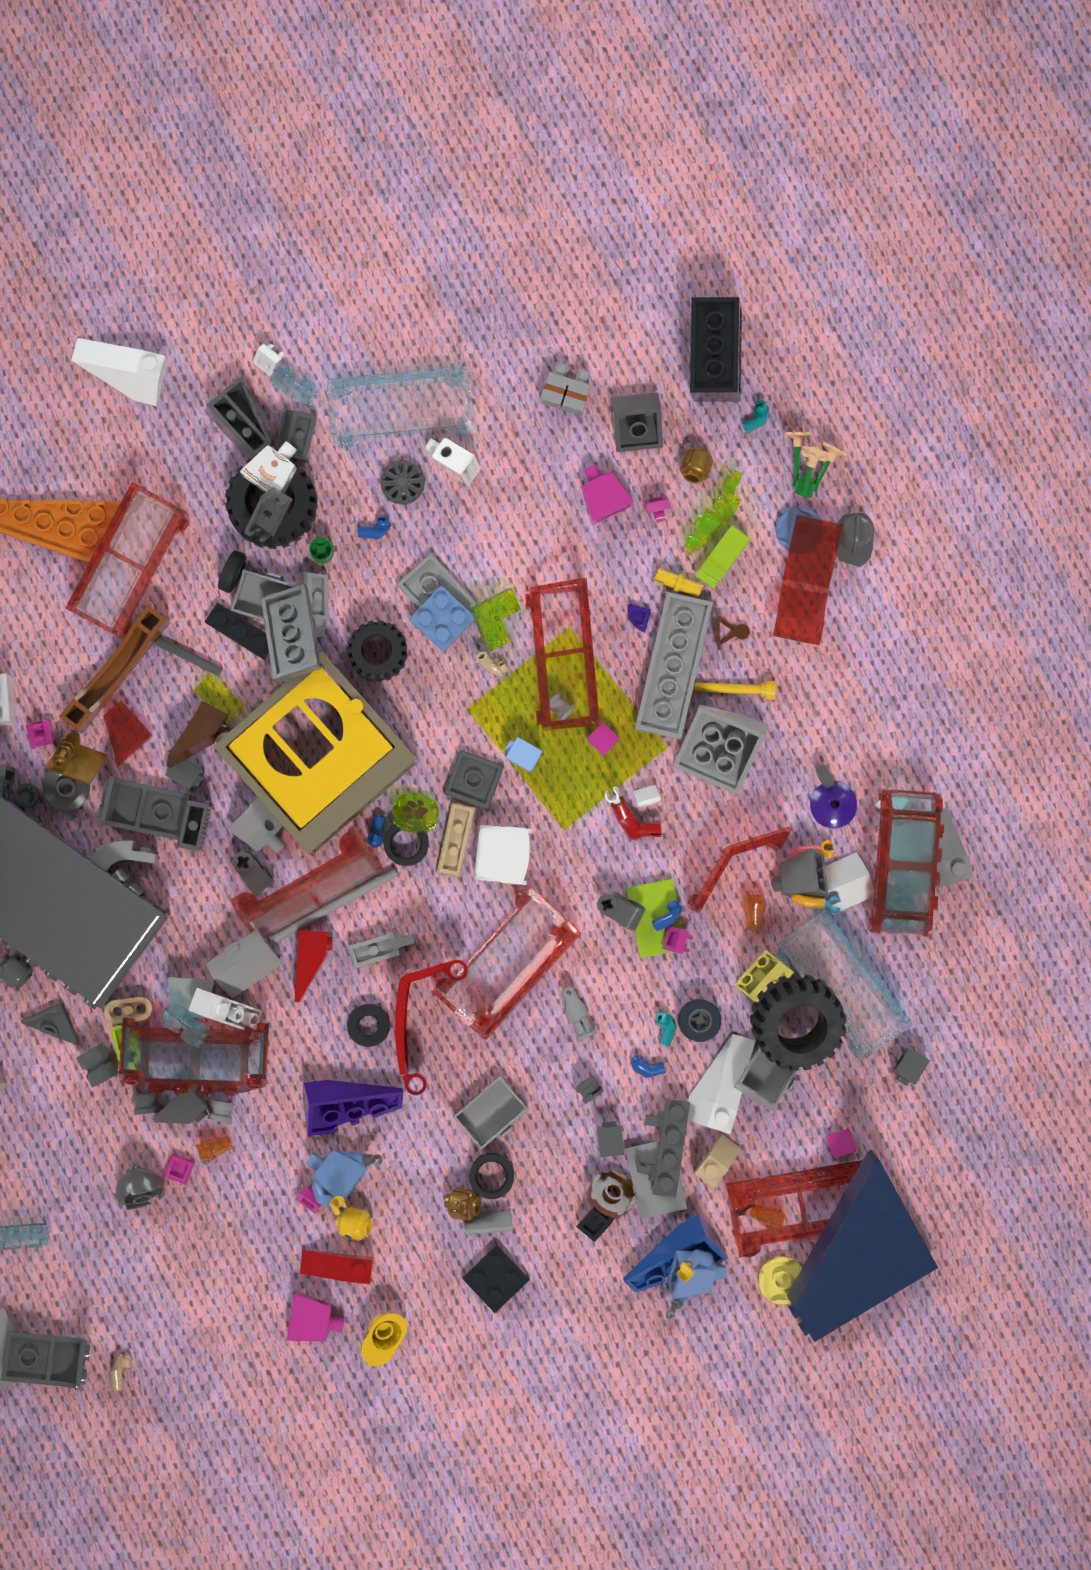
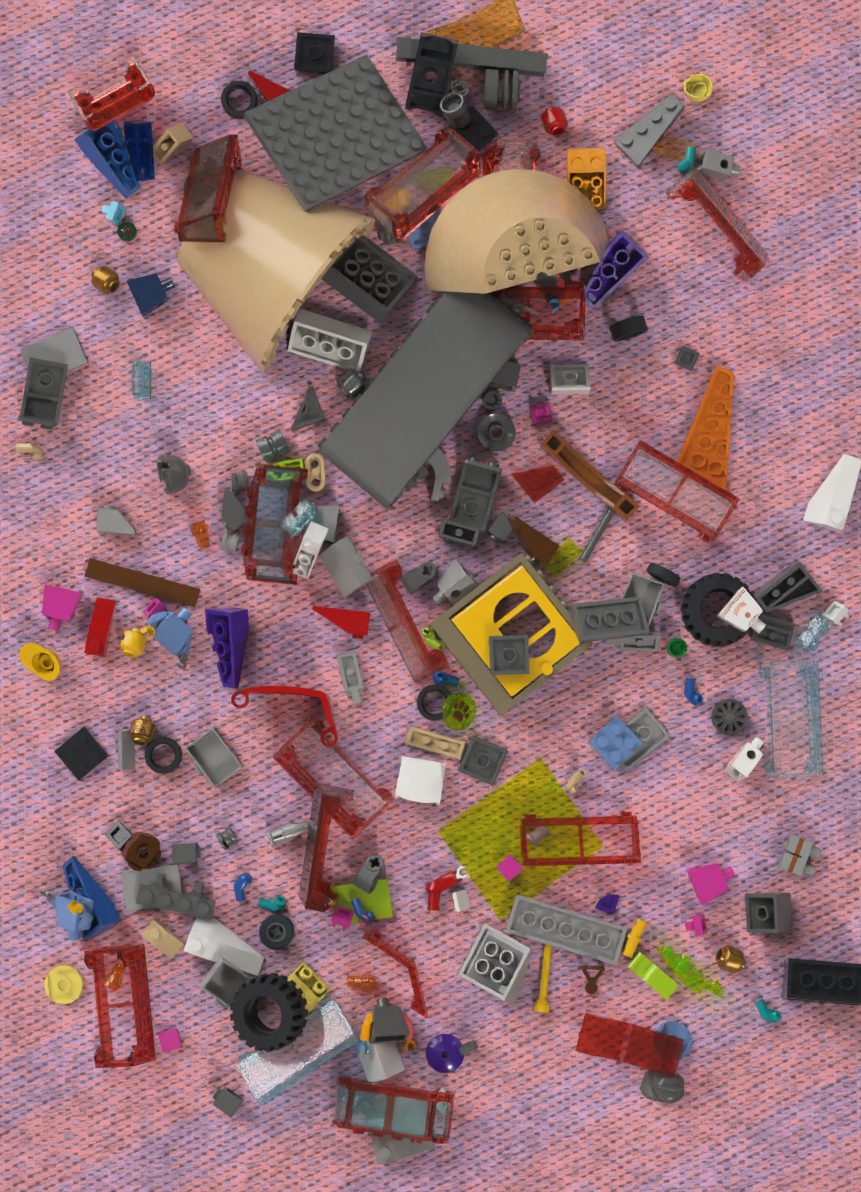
camera: 95 degrees right, 0 degrees up
pearl gold hinge [45,732,108,785] -> none
dark pink tile [164,1154,195,1185] -> none
black plate [205,603,269,661] -> none
dark grey hinge [244,486,293,542] -> none
light grey piece [269,868,399,945] -> none
black tyre [347,620,408,682] -> none
black tyre [347,1004,390,1047] -> none
clear neon green plate [470,588,521,651] -> none
light blue brick [504,737,542,773] -> none
plant [784,432,848,498] -> none
dark blue slope [787,1150,938,1342] -> none
none -> reddish brown tile [85,558,201,608]
none -> light grey slope [96,505,137,536]
none -> clear red windscreen [299,783,354,913]
none -> lime arm [421,626,445,652]
none -> dark grey plate [489,635,530,675]

